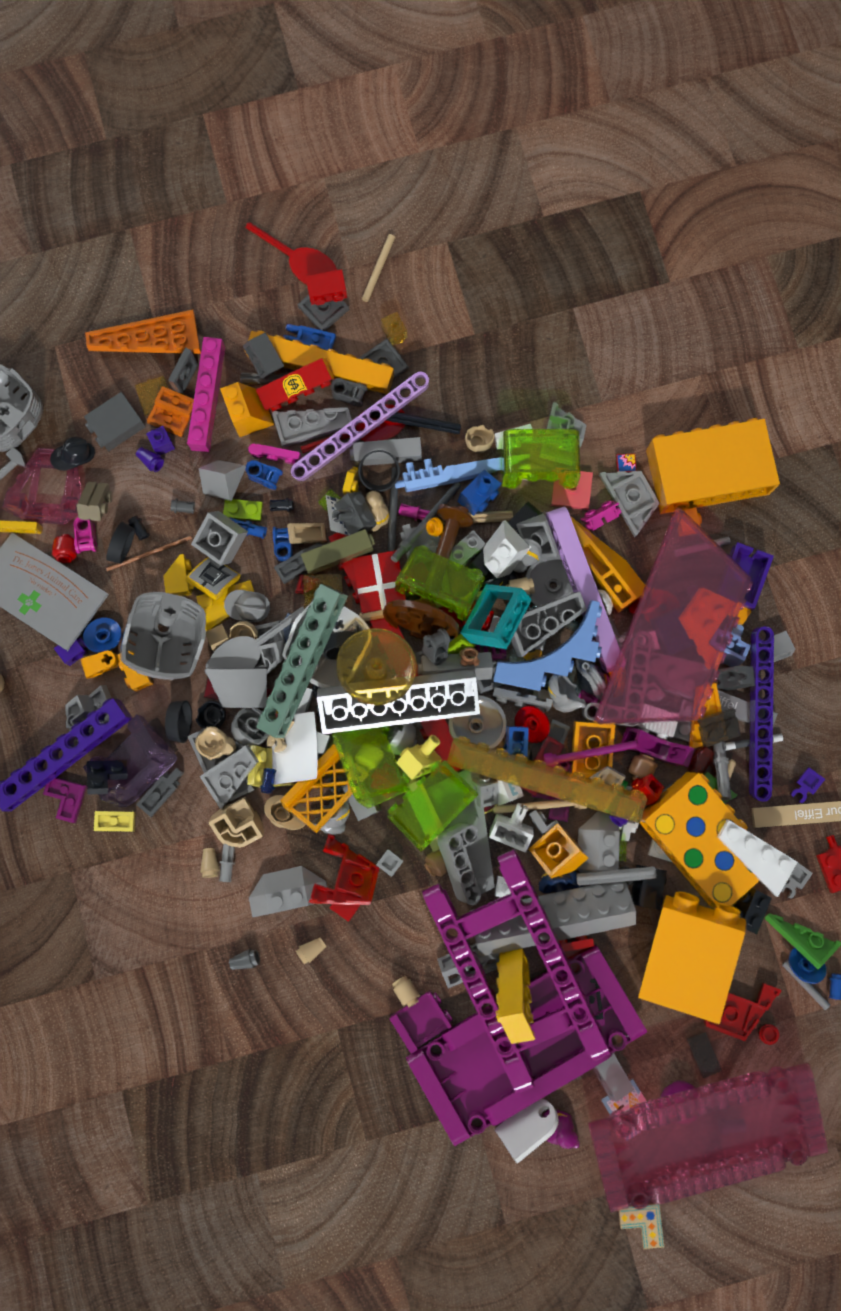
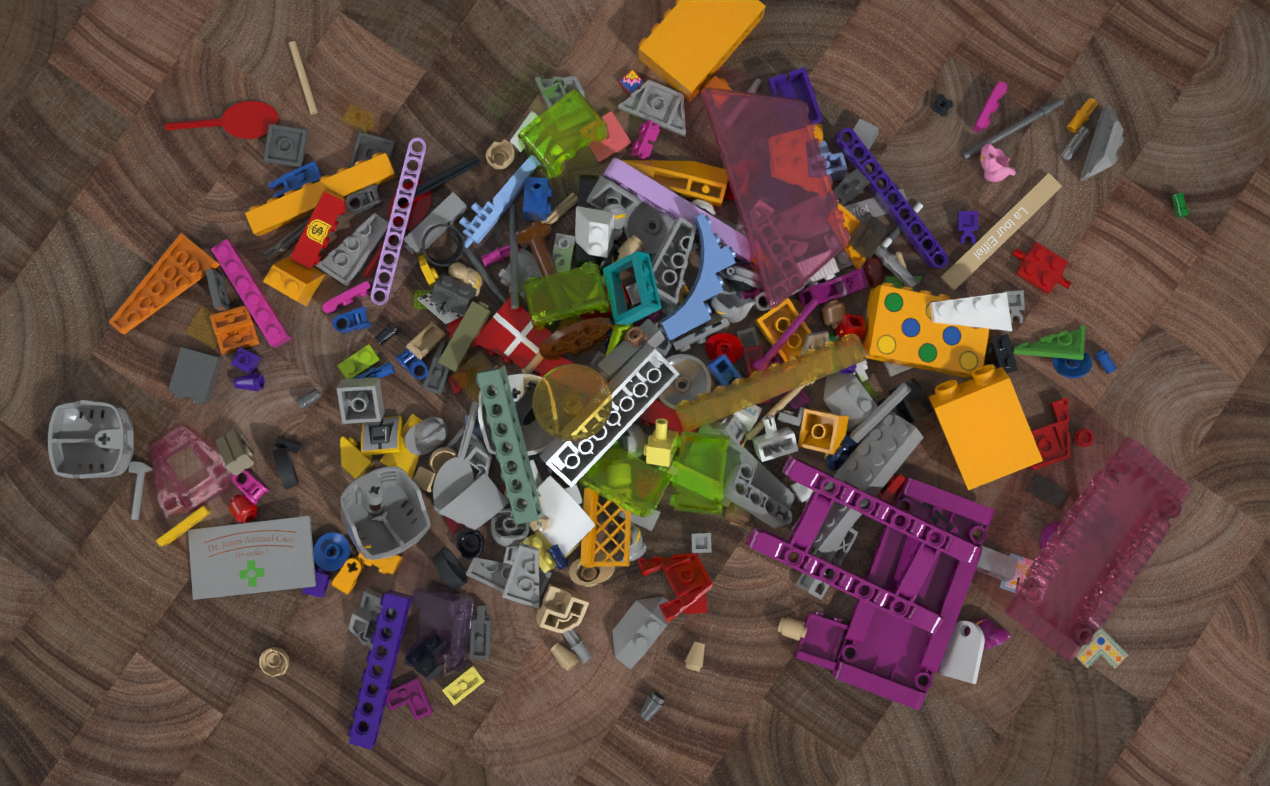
camera: 45 degrees left, 5 degrees up
black piece [50,436,95,471] -> none
nougat piece [106,536,192,571] -> none
tan hair [195,726,236,760] -> none
light grey slope [199,460,246,501] -> none
dark grey hinge [243,332,284,379] -> none
red brick [305,269,347,305] -> none
dark grey piece [422,628,450,666] -> none
light orange plate [426,517,443,537] -> none
yellow wedge [496,949,535,1044] -> none
light grey bar [782,960,830,1010] -> none

